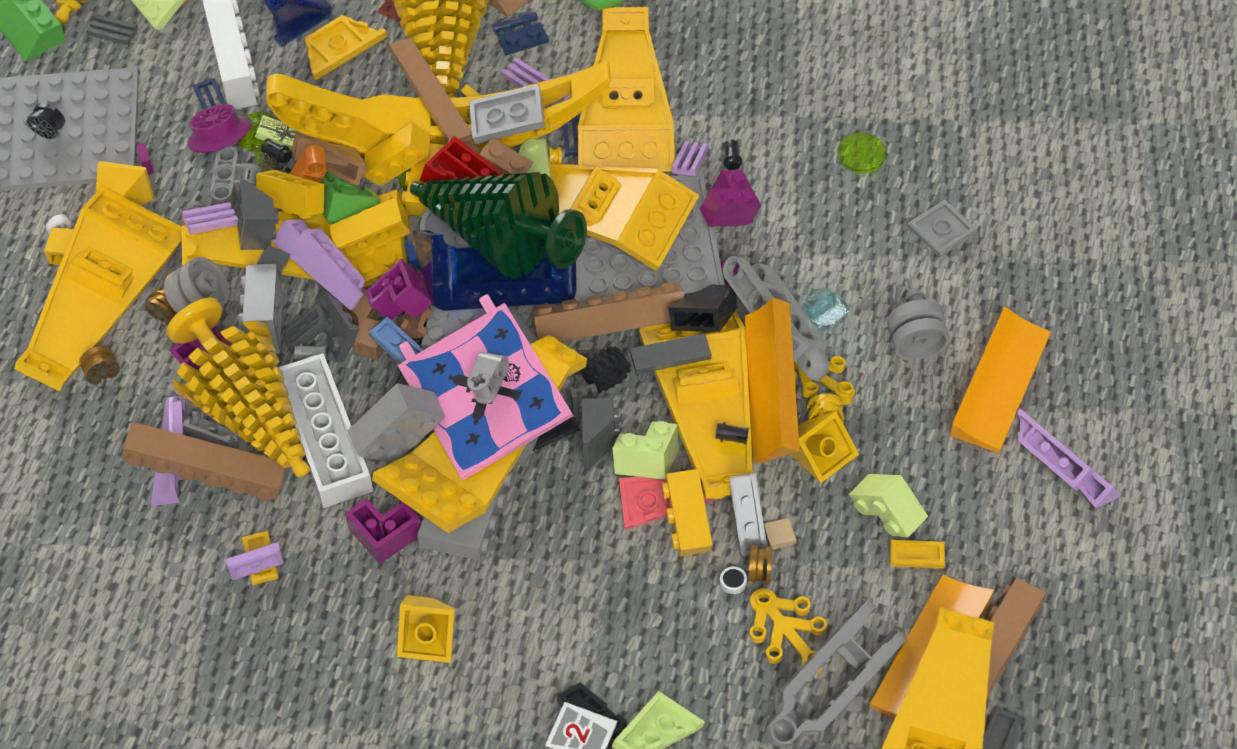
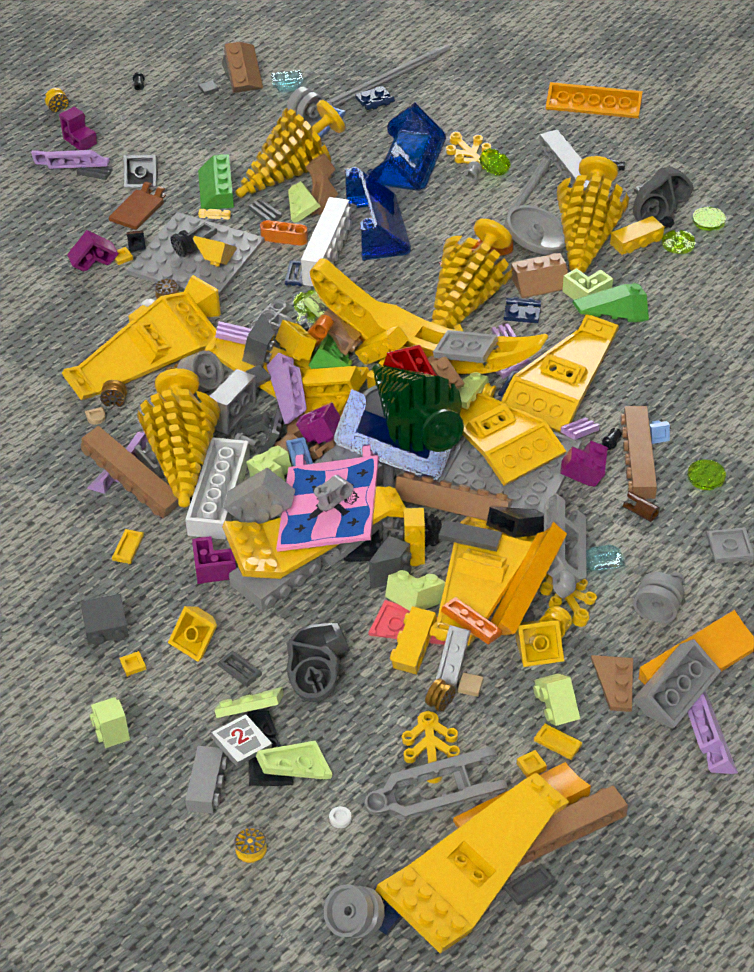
camera: 30 degrees right, 10 degrees down
magenta tile [136,142,154,175] -> none
magenta wheel [187,104,251,153] -> none
lavender tile [225,542,284,580] -> none
black pin [261,138,292,164] -> none
yellow wing [305,15,387,81] -> none
medium nougat tile [389,37,472,143] -> none
black pin [715,422,749,445] -> none
tile [720,567,747,594] -> none
none -> dark grey slope [80,594,129,645]
none -> tan tile [85,407,106,425]
none -> yellow tile [119,651,146,676]
none -> pearl gold wheel [154,278,179,299]
none -> dark grey tile [187,222,217,249]
none -> yellow slope [193,236,237,267]
none -> yellow axle [198,209,231,220]
none -> yellowish green wing [215,687,284,718]
none -> dark grey tile [218,650,262,687]
none -> yellowish green brick [246,446,291,481]
none -> orange beam [260,220,308,246]
none -> dark grey piece [286,622,350,702]
none -> yellow brick [404,508,425,566]
none -> orange tile [441,597,502,645]
none -> yellow plate [516,750,547,778]
none -> medium nougat wing [591,655,633,712]
none -> medium nougat brick [620,406,657,499]
none -> reddish brown hinge [622,491,660,522]
none -> light grey slope [633,639,721,728]
none -> light blue tile [649,420,670,444]

